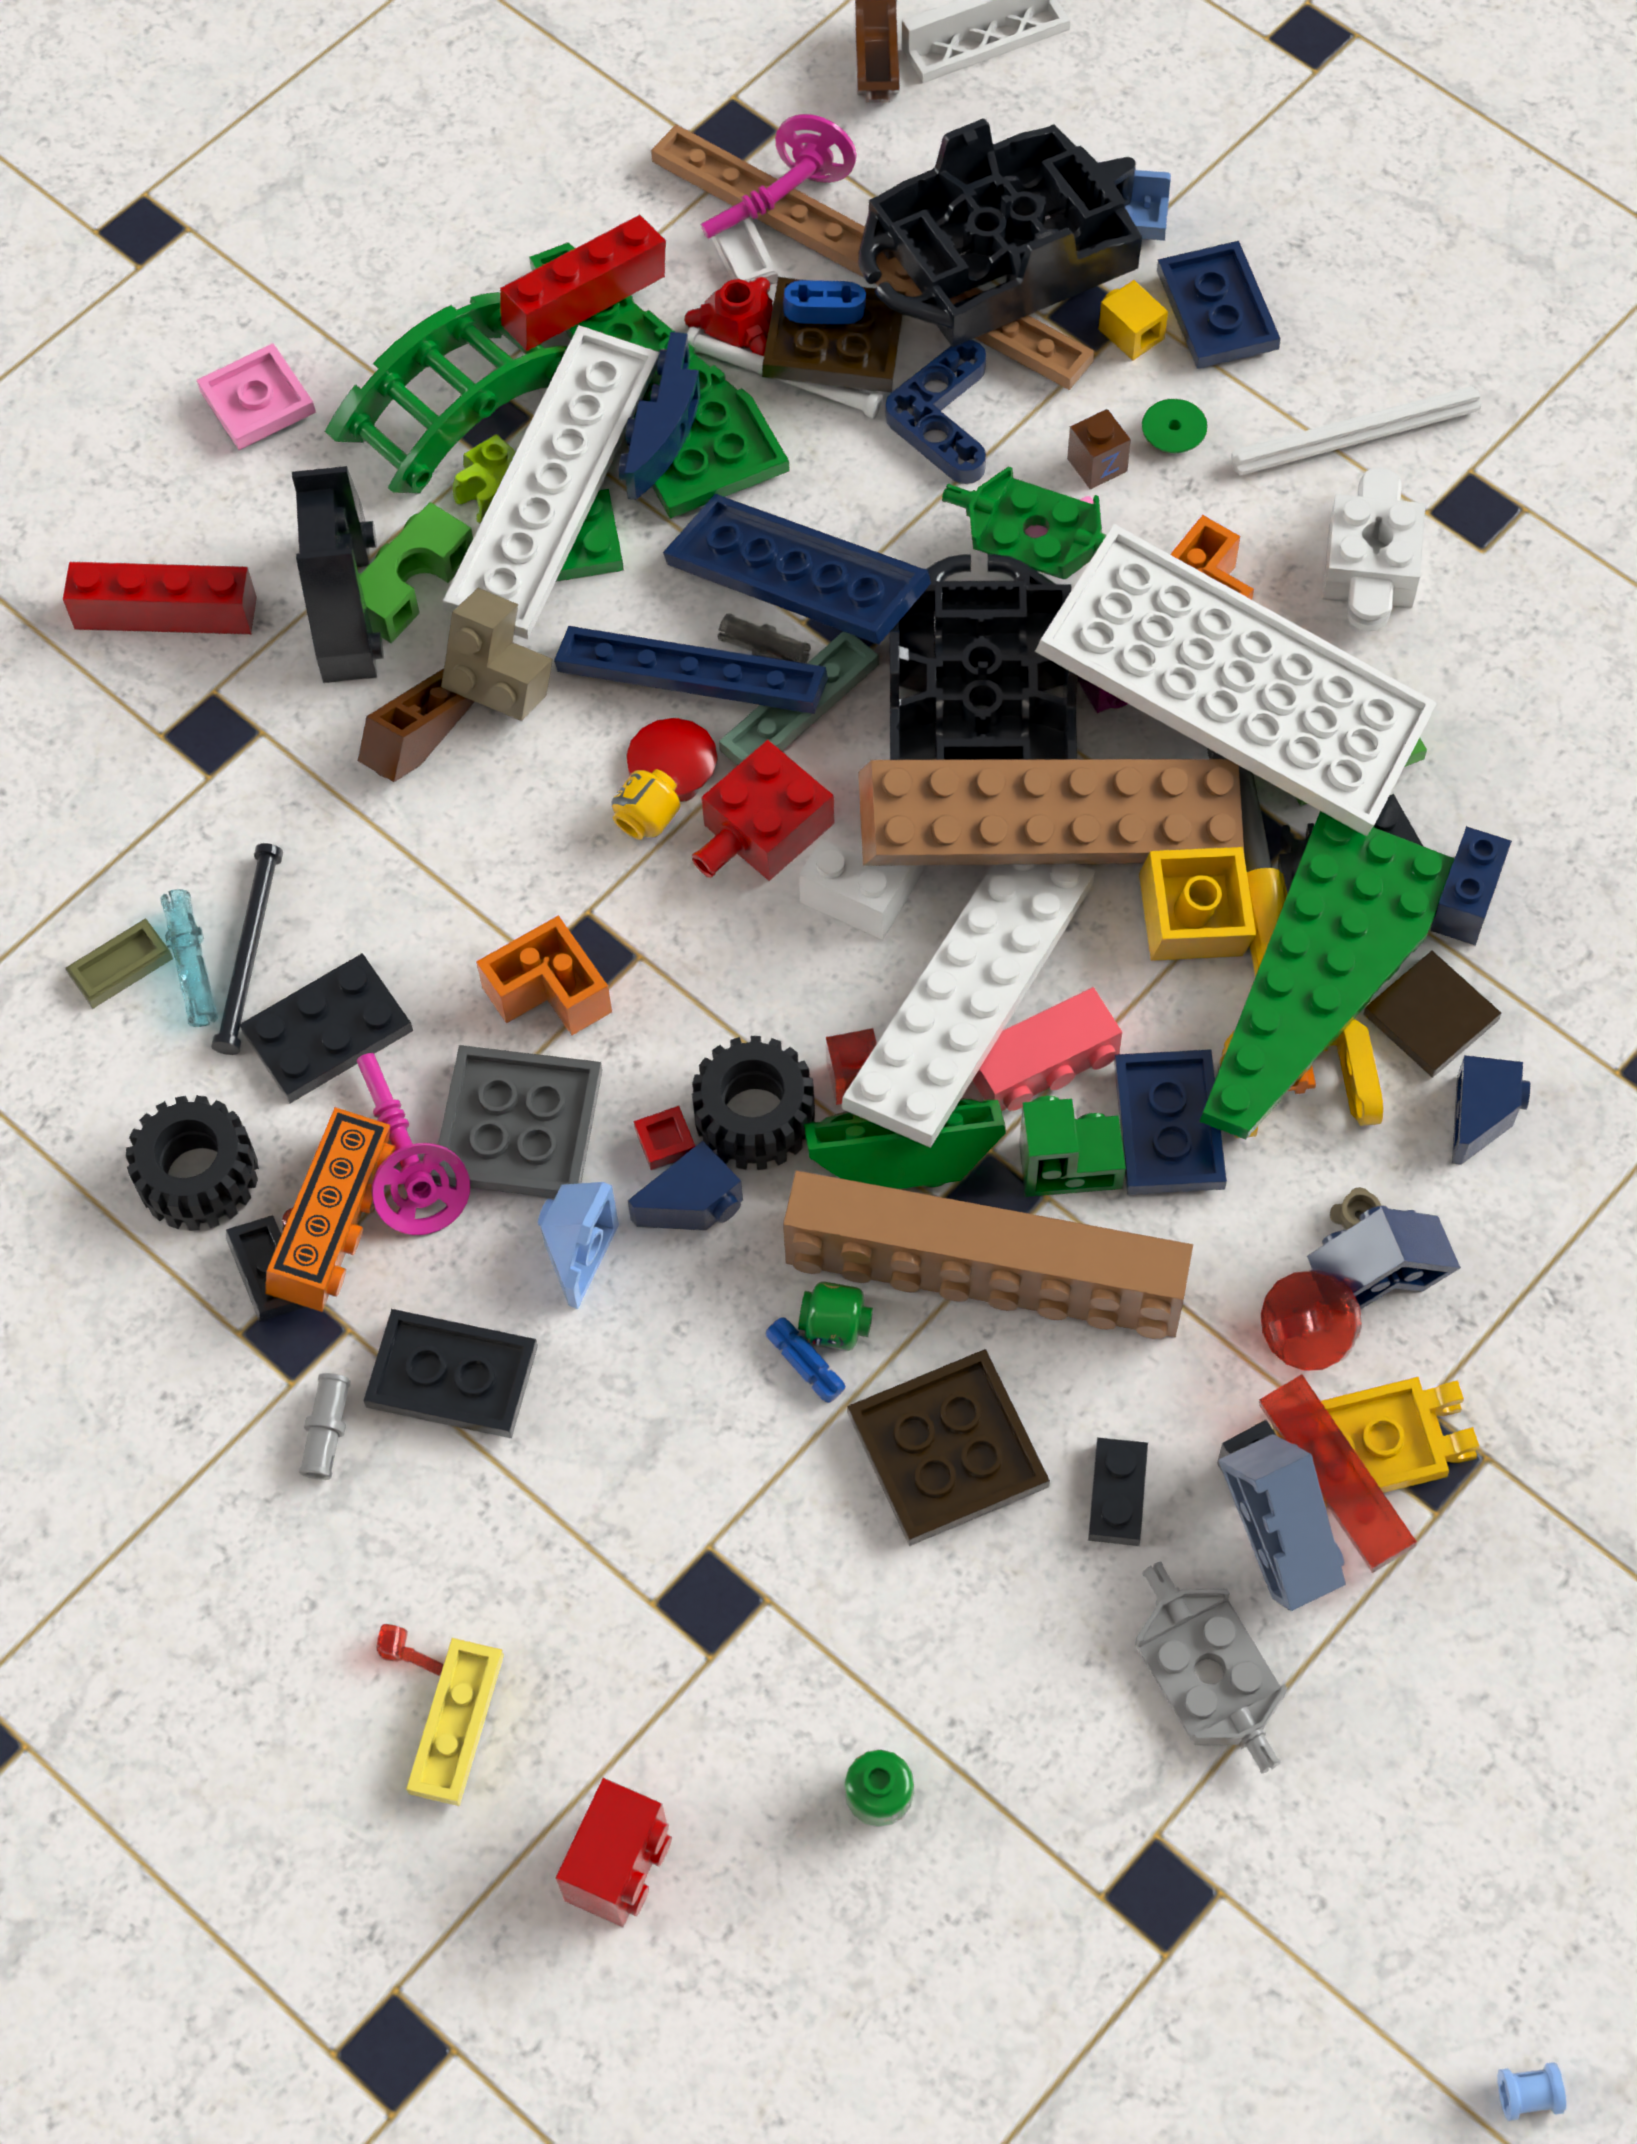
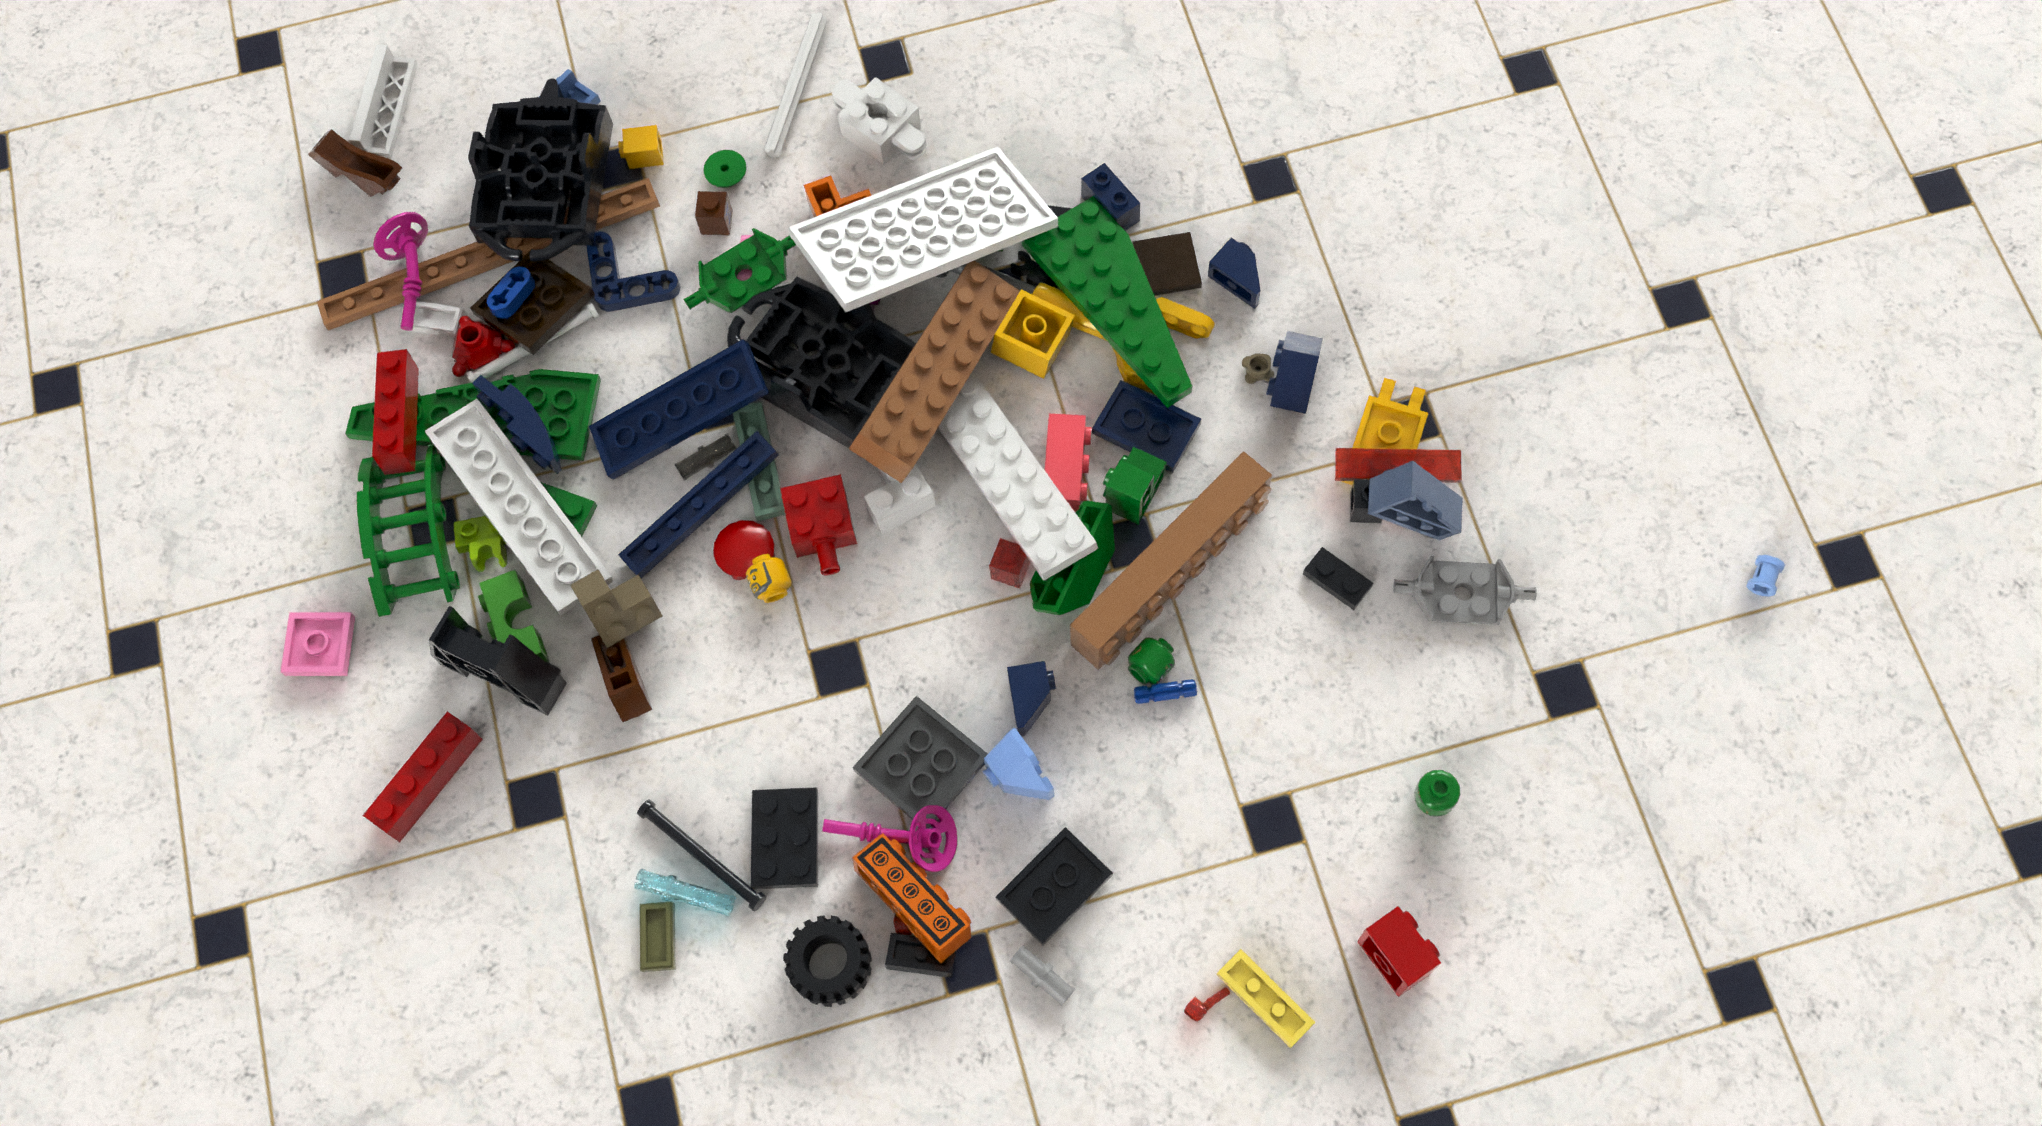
camera: 55 degrees left, 5 degrees up
orange brick [476,915,612,1035] -> none
red plate [633,1106,695,1170] -> none
black tyre [692,1036,815,1170] -> none
dark brown plate [847,1349,1050,1546] -> none
dark blue plate [1156,240,1281,369] -> none
clear red tile [1260,1269,1362,1371] -> none

